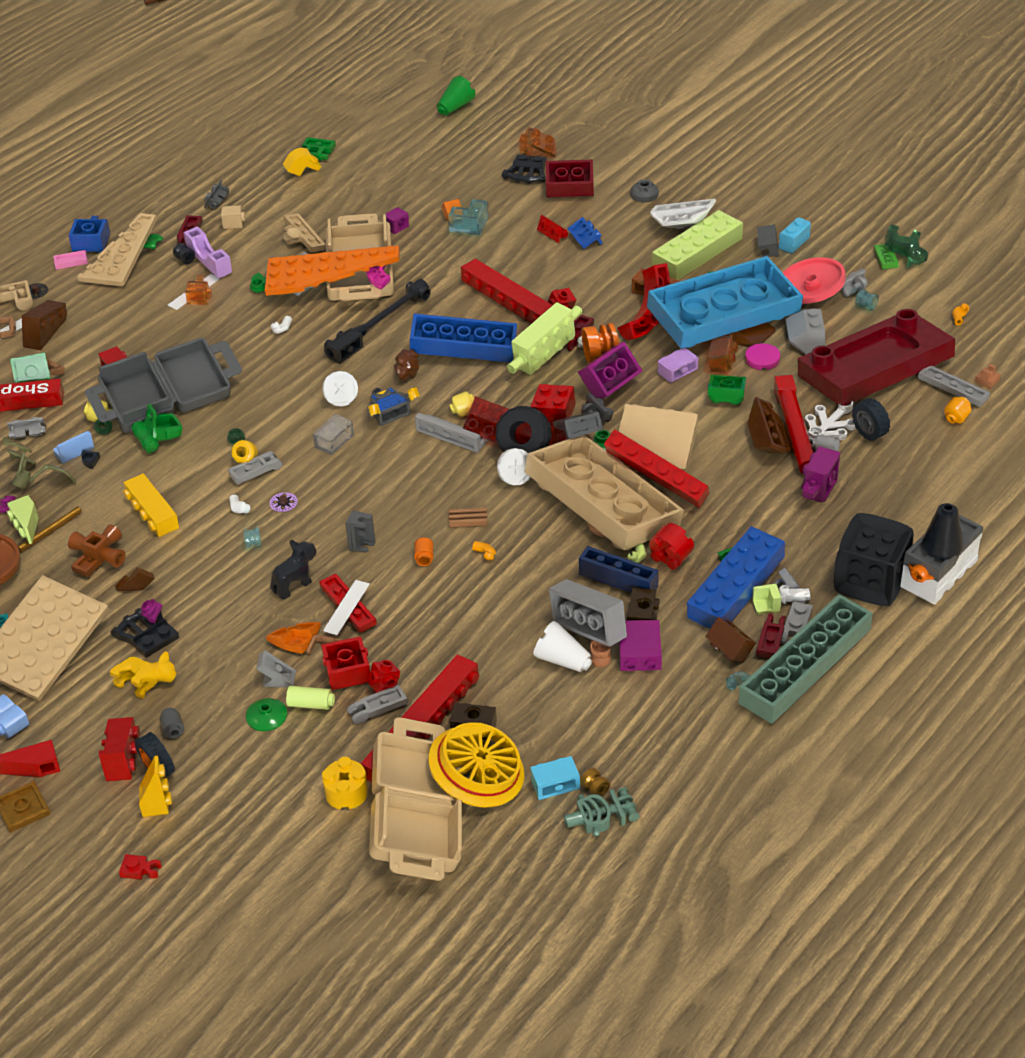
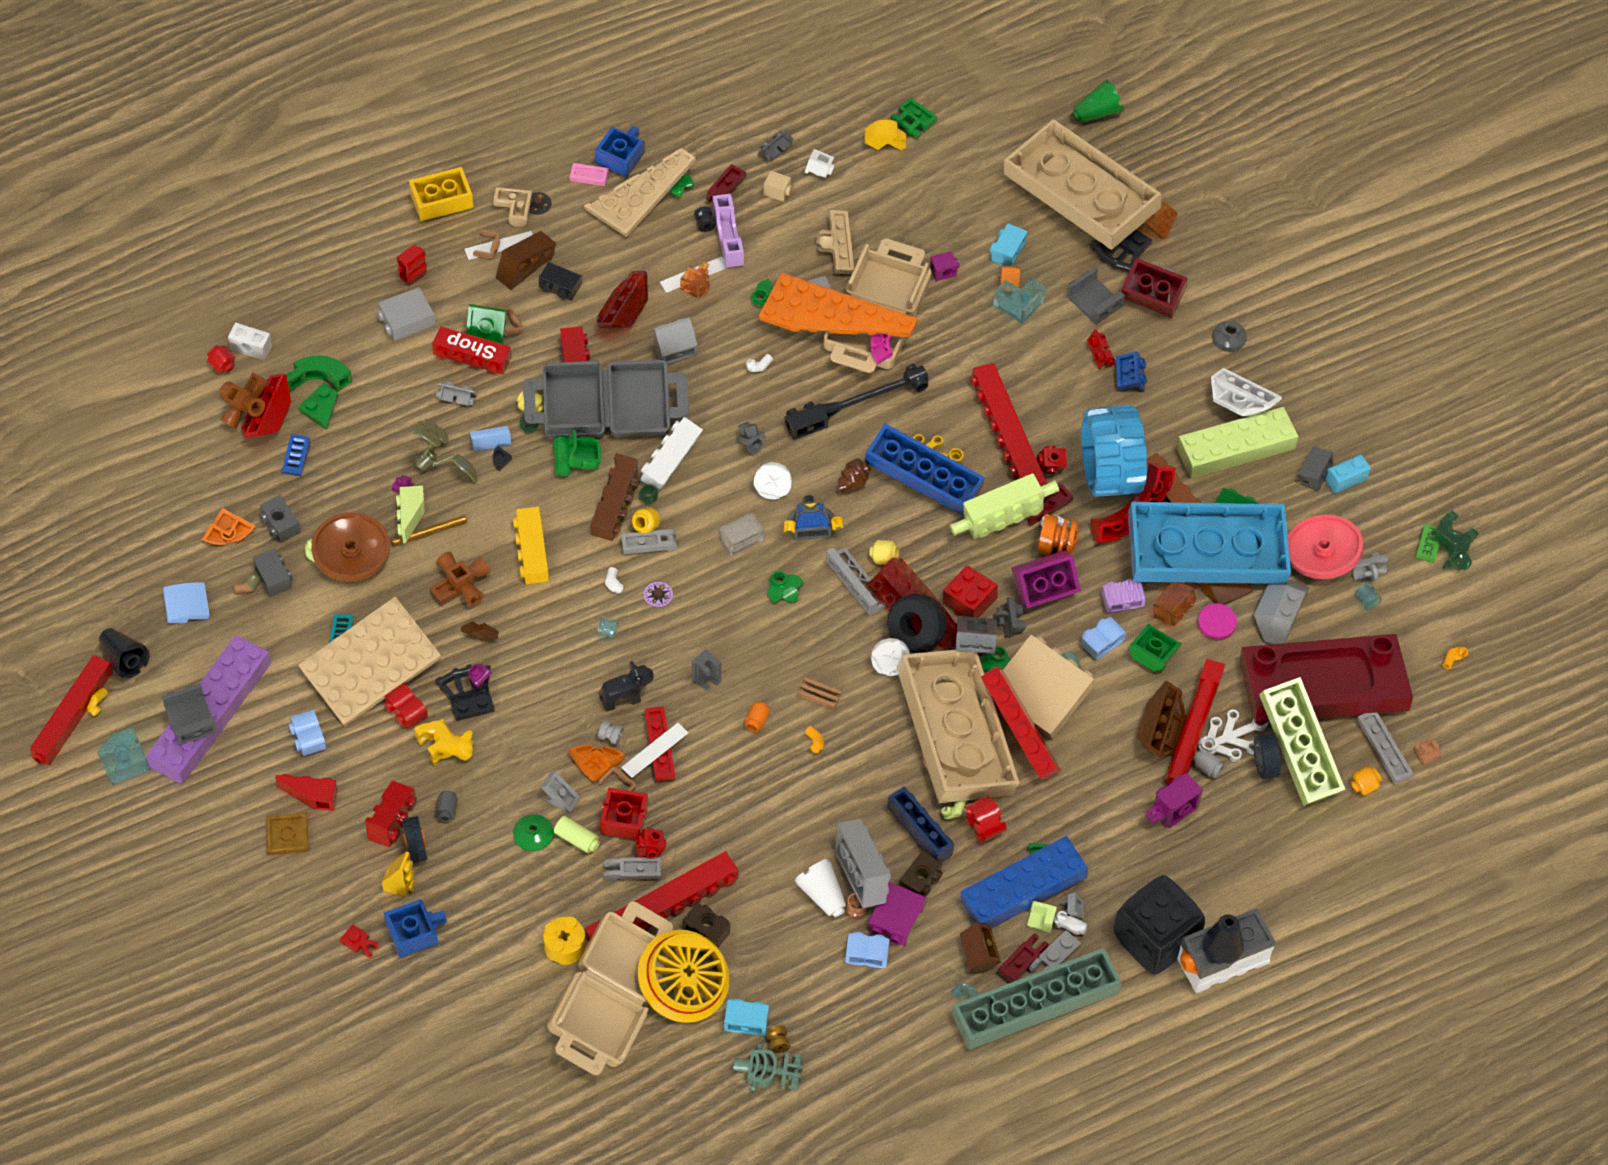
camera: 20 degrees right, 15 degrees up
none -> red brick [384,683,428,729]
none -> blue hinge [384,900,447,958]
none -> black brick [539,262,582,301]
none -> reddish brown wedge [591,453,640,541]
none -> clear red wedge [596,271,648,328]
none -> light grey wheel [598,720,624,745]
none -> white brick [640,417,703,492]
none -> light grey slope [654,317,697,366]
none -> dark grey hips [737,422,766,454]
none -> green plate [768,571,804,603]
none -> white brick [804,149,835,178]
none -> light blue brick [845,932,890,968]
none -> medium azure brick [990,223,1028,266]
none -> tan piece [1004,119,1161,250]
none -> dark grey panel [1066,267,1125,325]
none -> light blue brick [1080,617,1127,660]
none -> dark azure wheel [1081,405,1147,497]
none -> yellowish green brick [1259,677,1345,806]

